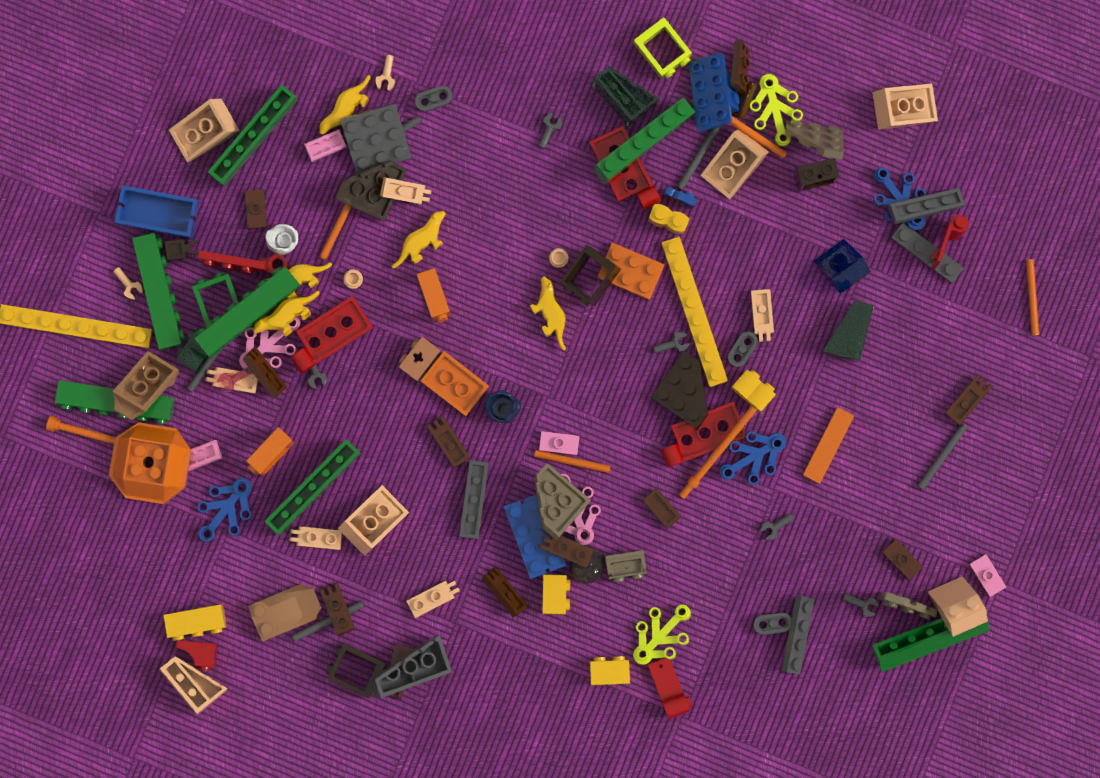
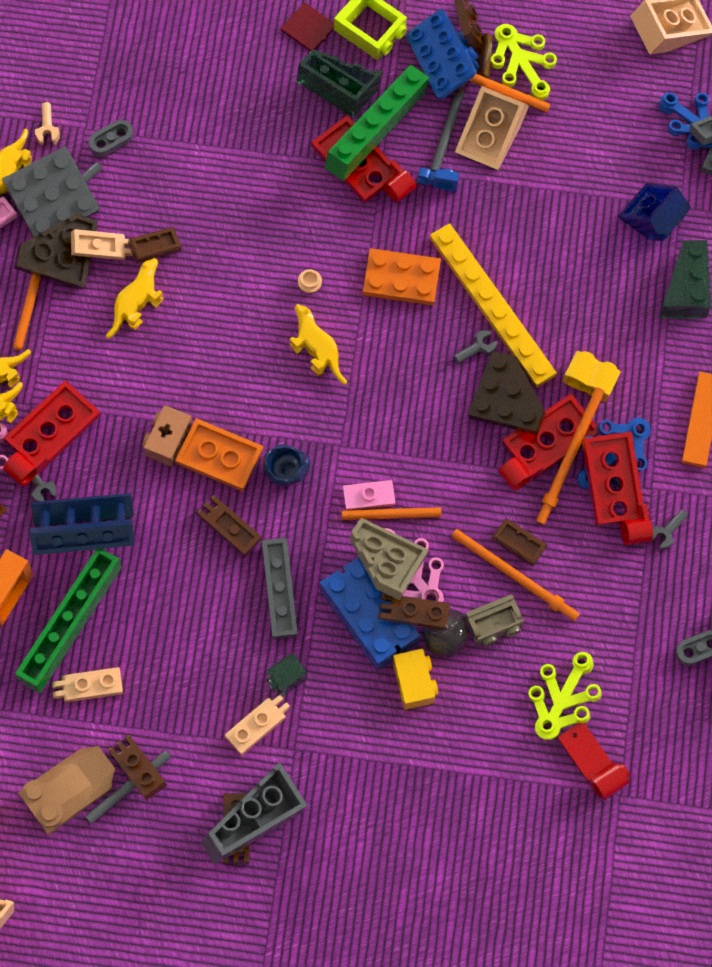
camera: 15 degrees left, 15 degrees down
dark brown window [326,643,386,698] -> none
light nougat slope [338,485,409,556] -> none
light nougat plate [344,270,363,289] -> none
orange window [417,268,451,323] -> none
reddish brown hinge [482,567,528,618] -> none
dark grey bar [538,113,562,149] -> none
dark brown window [560,245,621,306] -> none
yellow brick [590,656,630,685] -> none
yellow brick [648,204,689,235] -> none
dark grey plate [728,332,758,367] -> none
light nougat hinge [751,289,774,342] -> none
dark tan plate [785,120,844,159] -> none
dark brown window [794,158,840,192] -> none
none -> dark blue fence [30,493,135,555]
none -> reddish brown plate [128,227,182,263]
none -> clear green brick [266,652,307,696]
none -> dark red piece [281,2,334,53]
none -> orange bar [451,529,580,622]
none -> red hinge [582,432,653,545]

